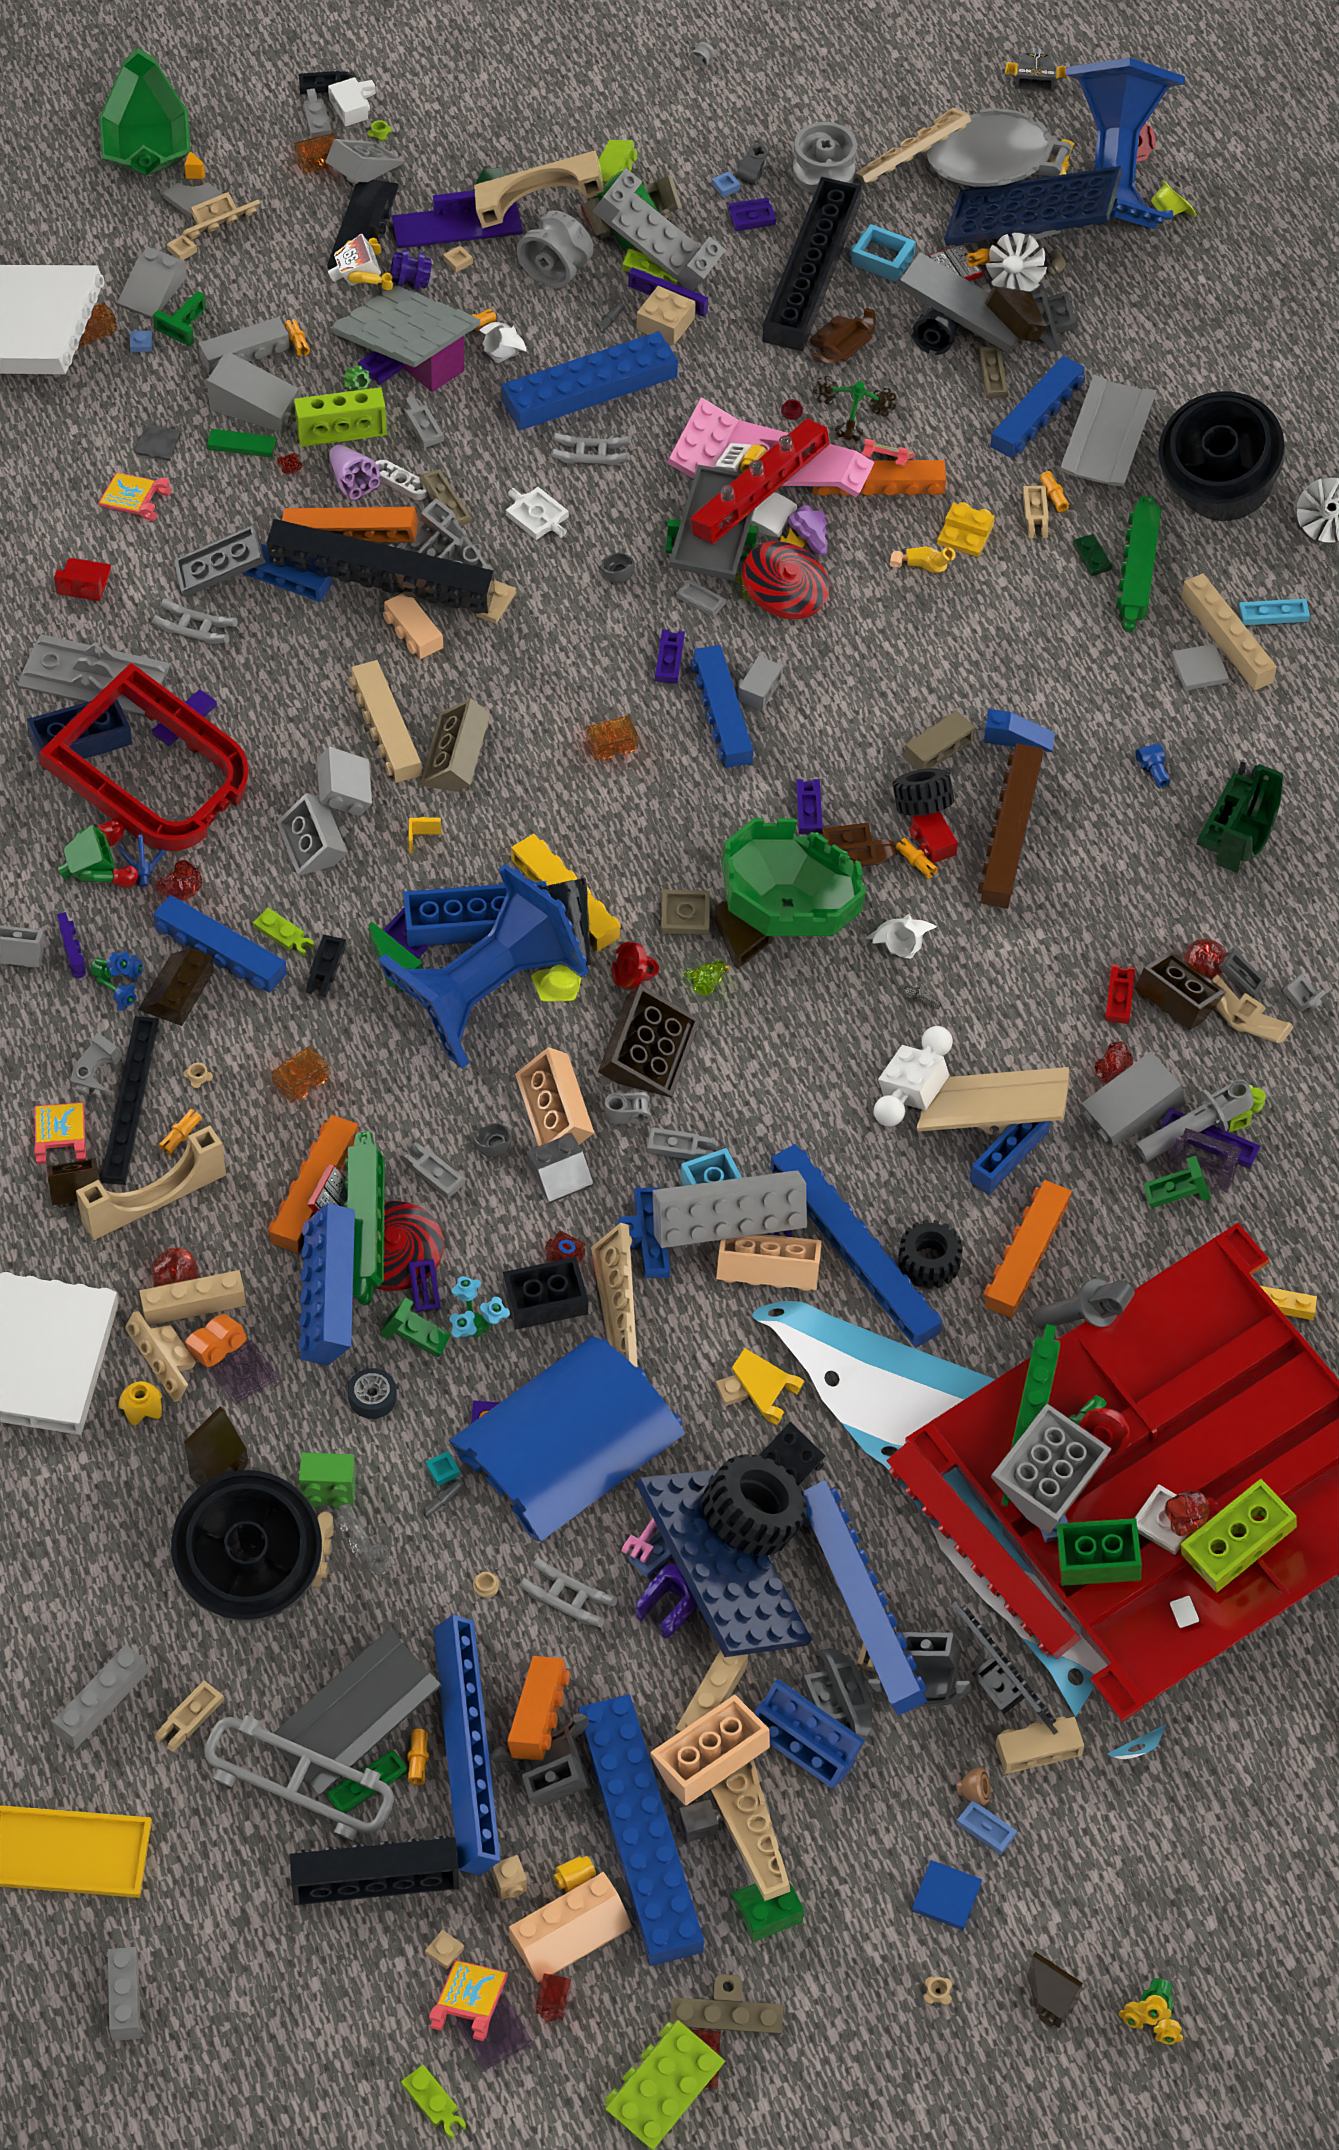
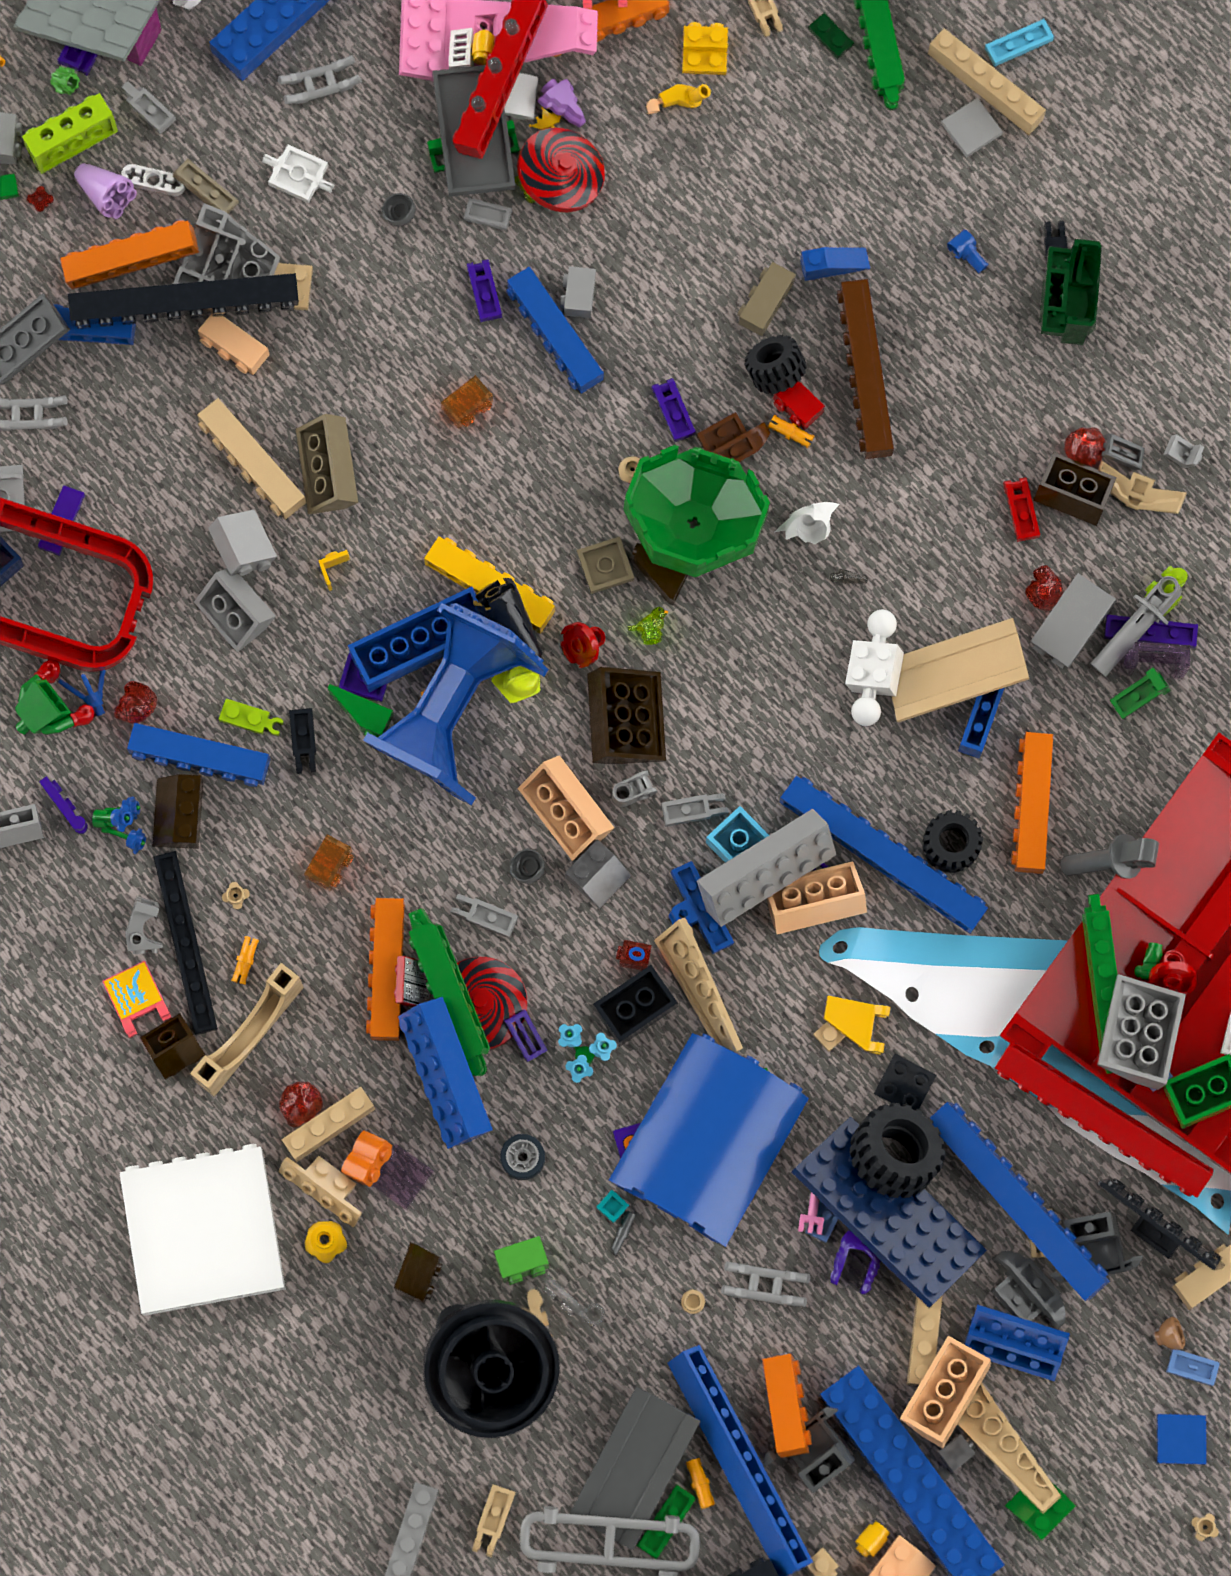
camera: 20 degrees left, 20 degrees up
green bracket [379,1297,451,1357] -> none

